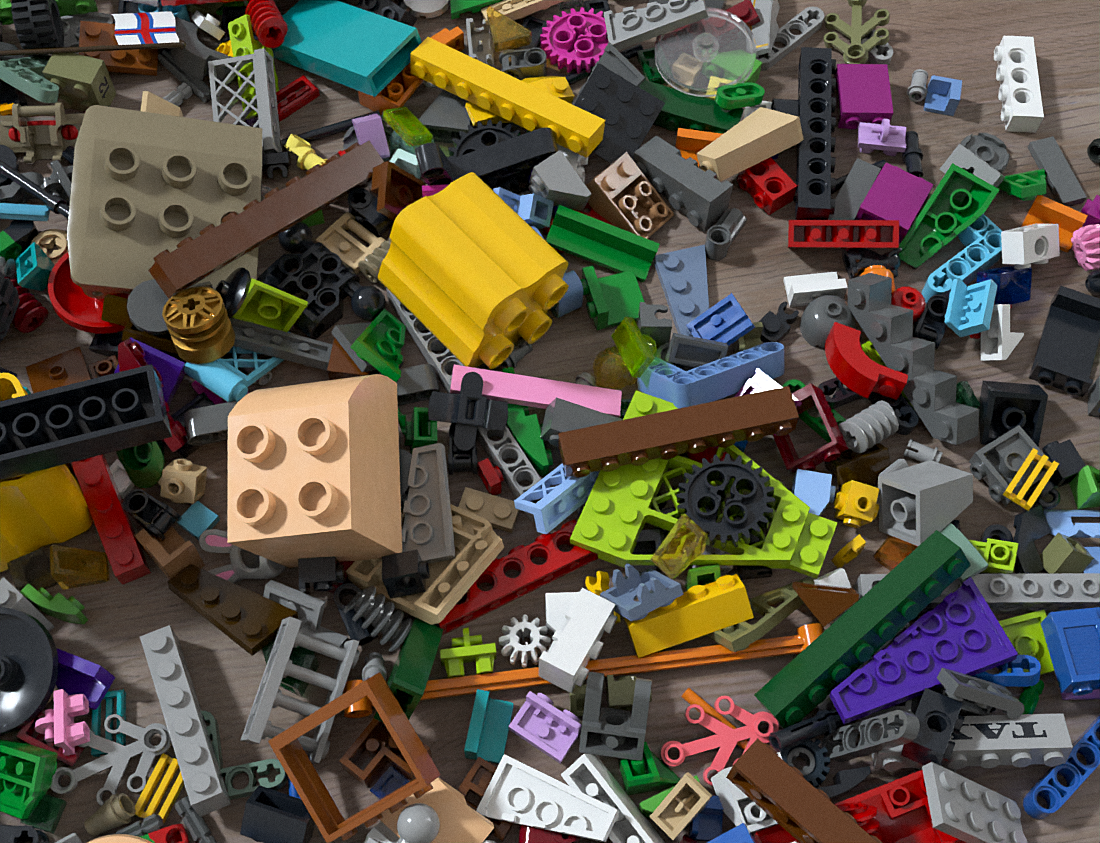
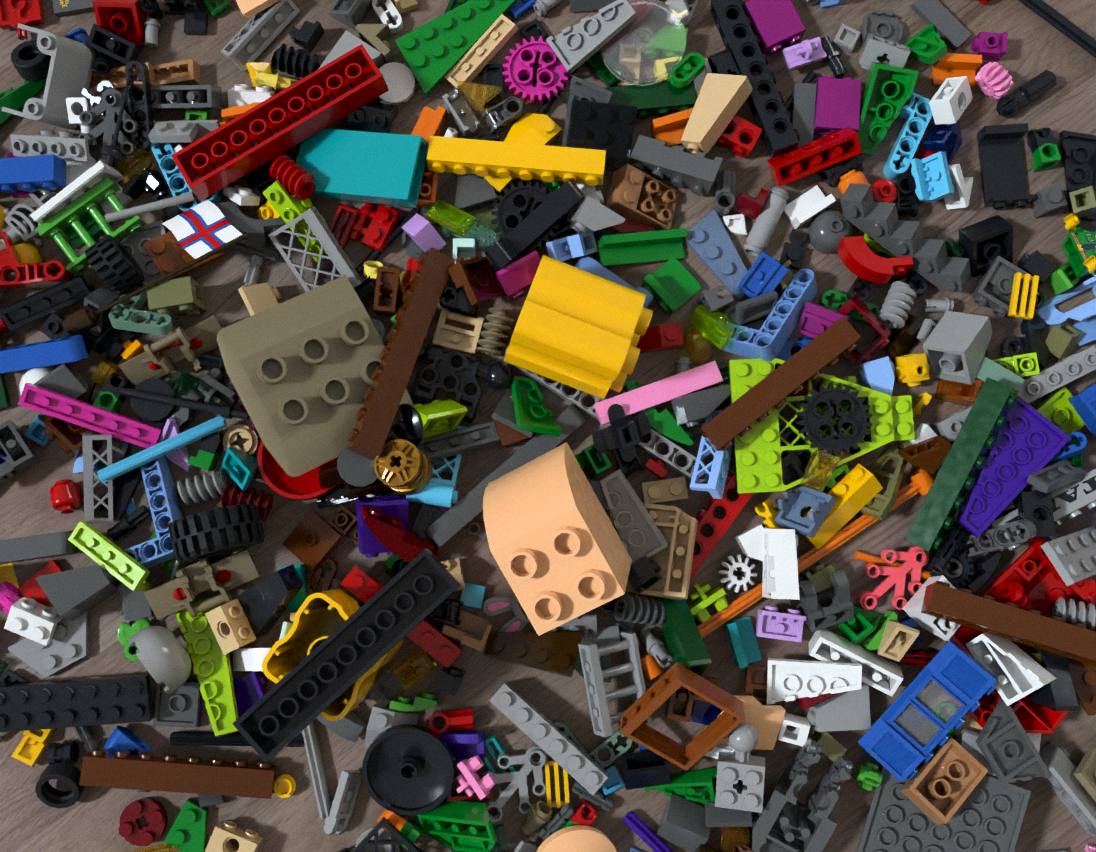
camera: 25 degrees left, 20 degrees up
none -> clear green tile [168,371,201,397]
none -> red plate [349,203,400,252]
none -> reddish brown arch [373,267,401,317]
none -> red piece [429,708,474,734]
none -> black brick [434,665,465,696]
none -> dark azure tile [601,763,625,796]
none -> red slope [637,322,684,353]
none -> white tile [722,214,747,237]
none -> dark red panel [732,188,769,220]
none -> light grey axle [743,187,789,257]
none -> light grey tile [832,23,861,53]

